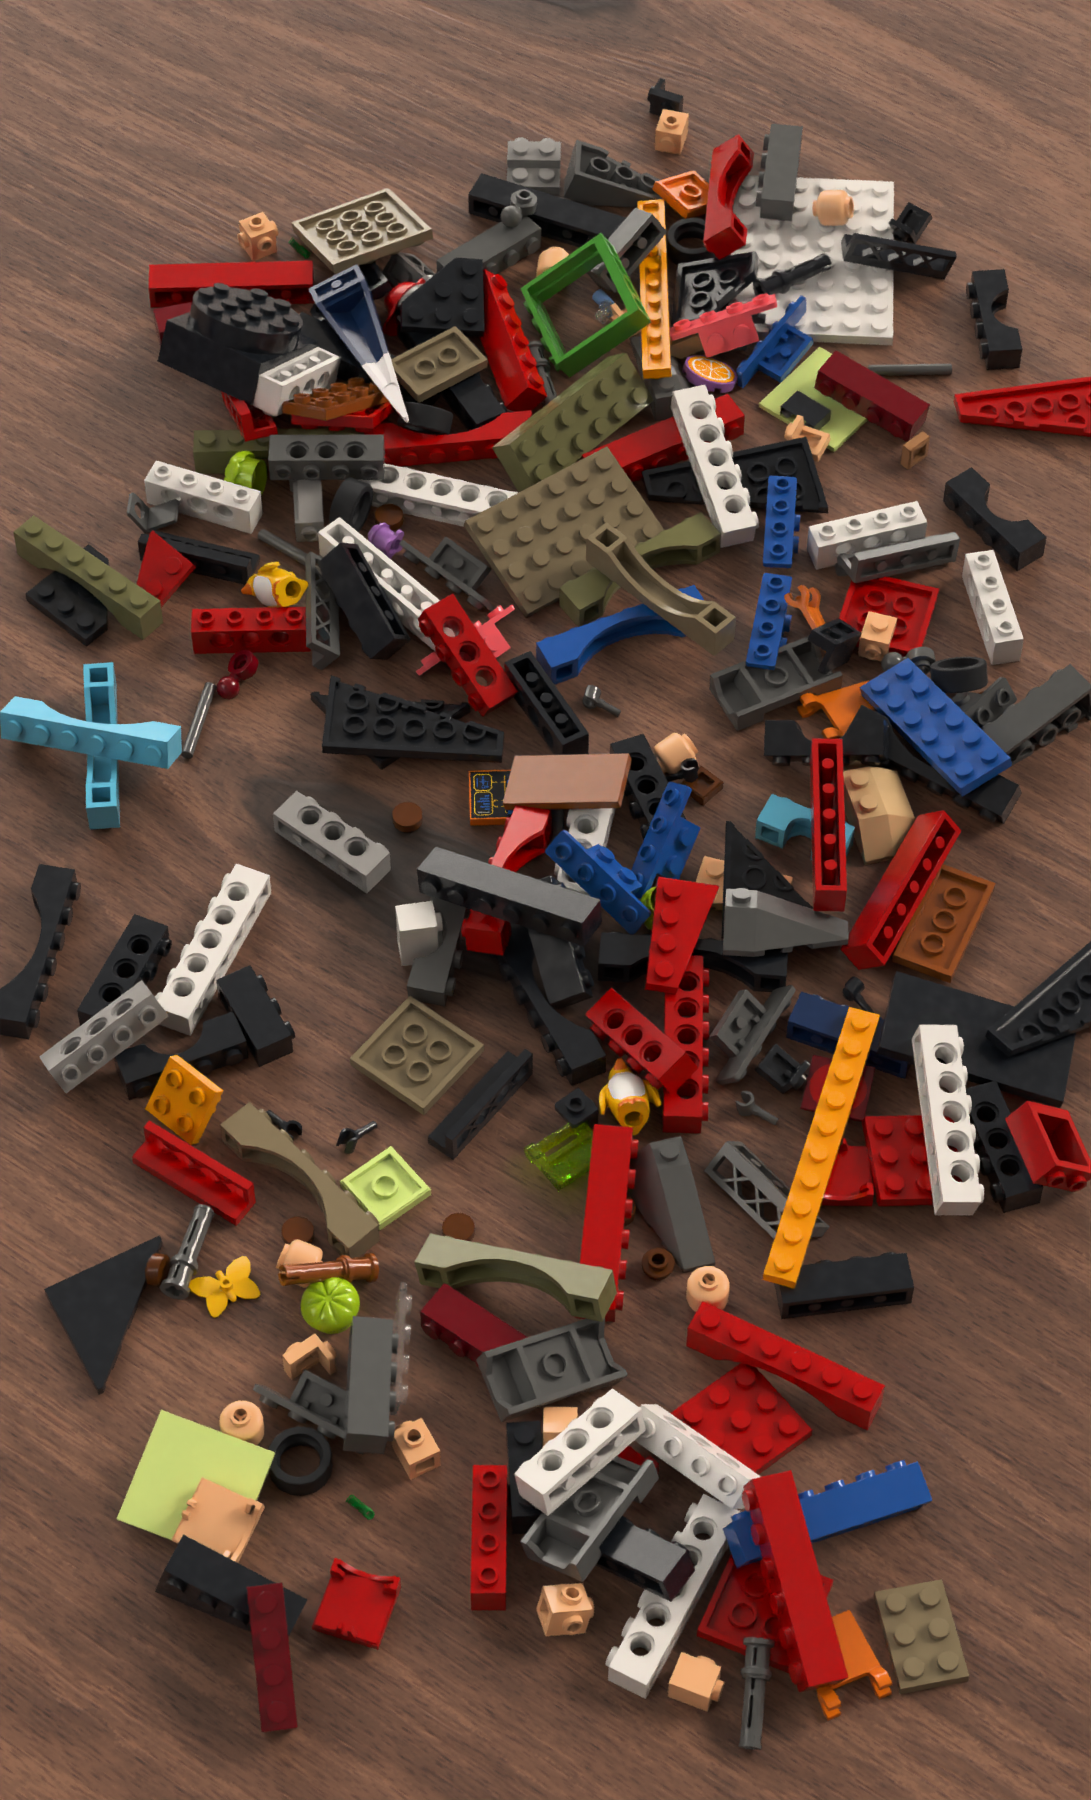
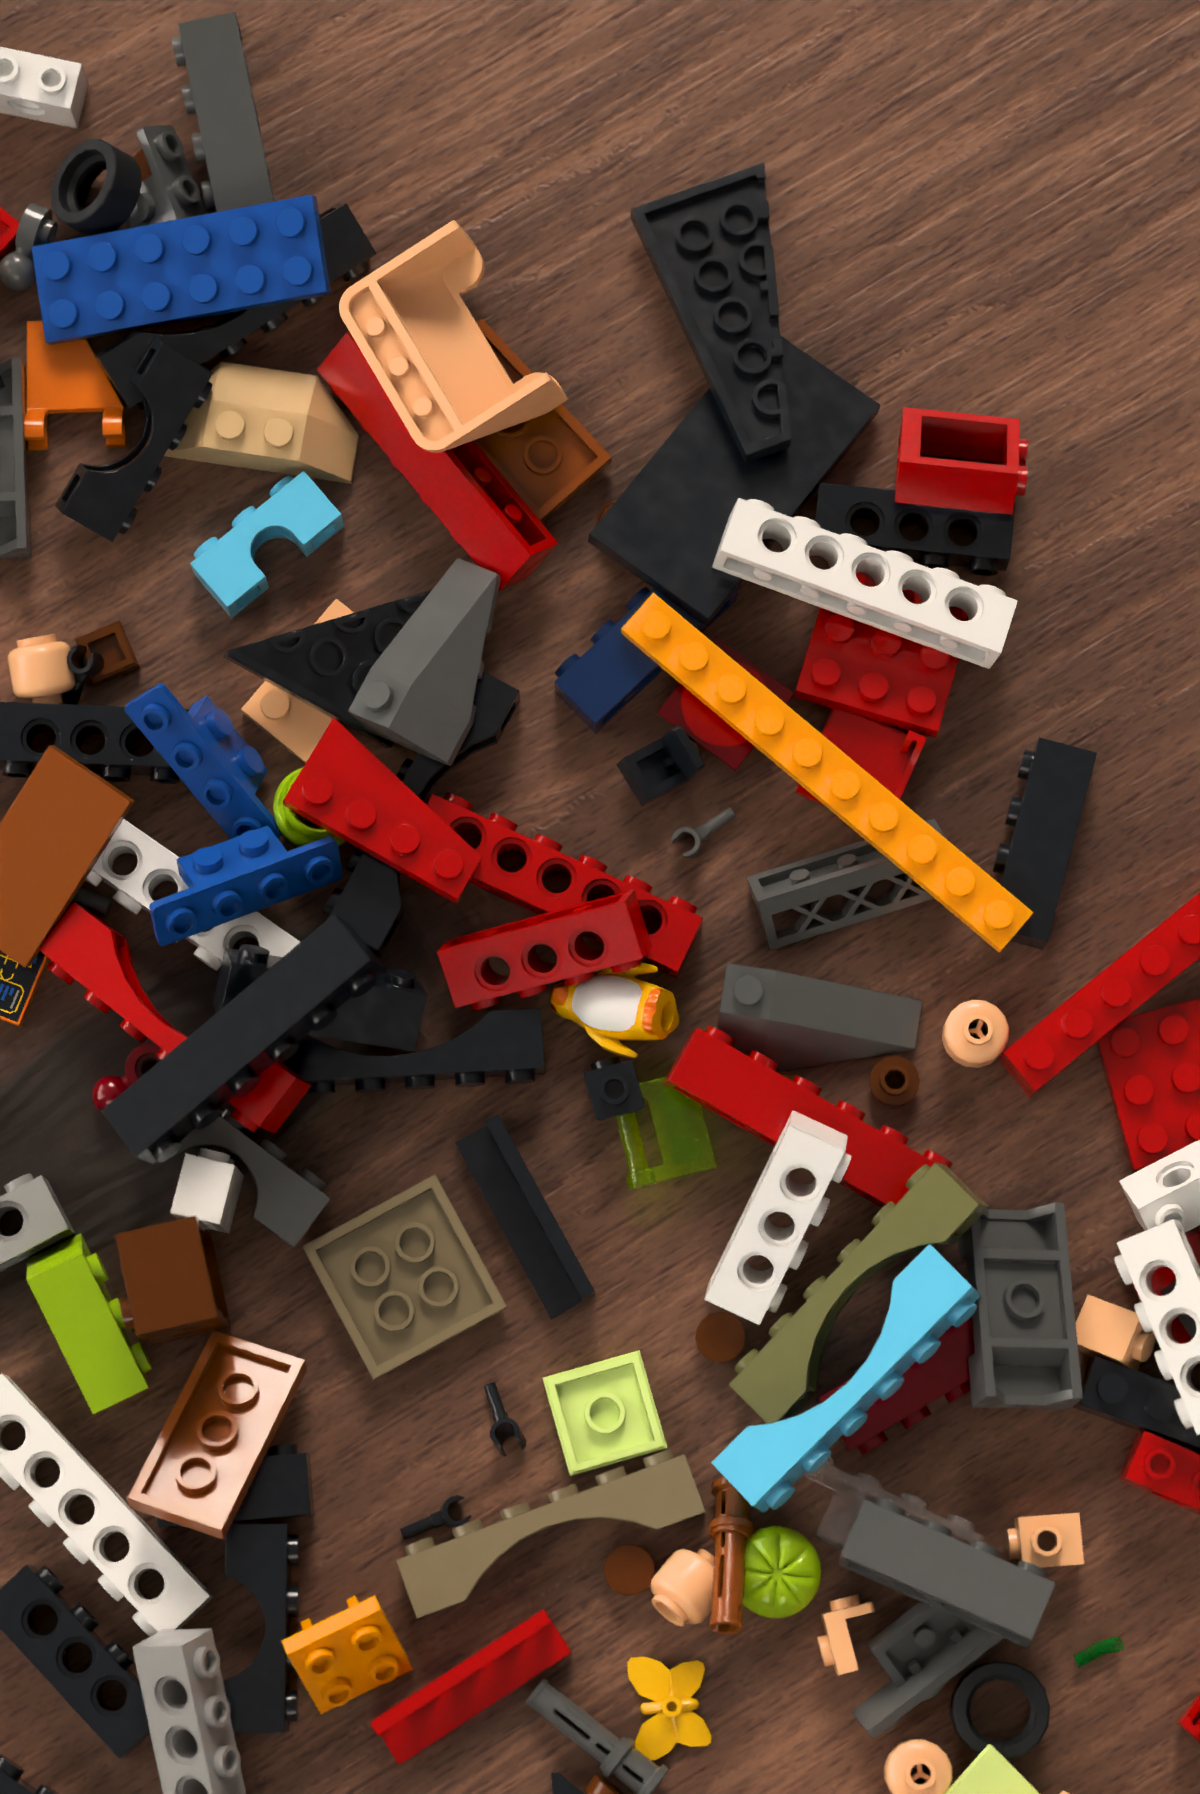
camera: 65 degrees left, 25 degrees up
dark grey bracket [709,985,796,1085] -> none
red brick [810,738,847,912] -> none
black hand [842,976,875,1013] -> none
none -> lime wedge [27,1233,153,1414]
none -> reddish brown piece [115,1216,231,1345]
none -> plate [127,1330,307,1540]
none -> light nougat windscreen [339,220,568,453]
none -> white brick [704,1110,852,1325]
none -> medium azure arch [711,1244,981,1513]

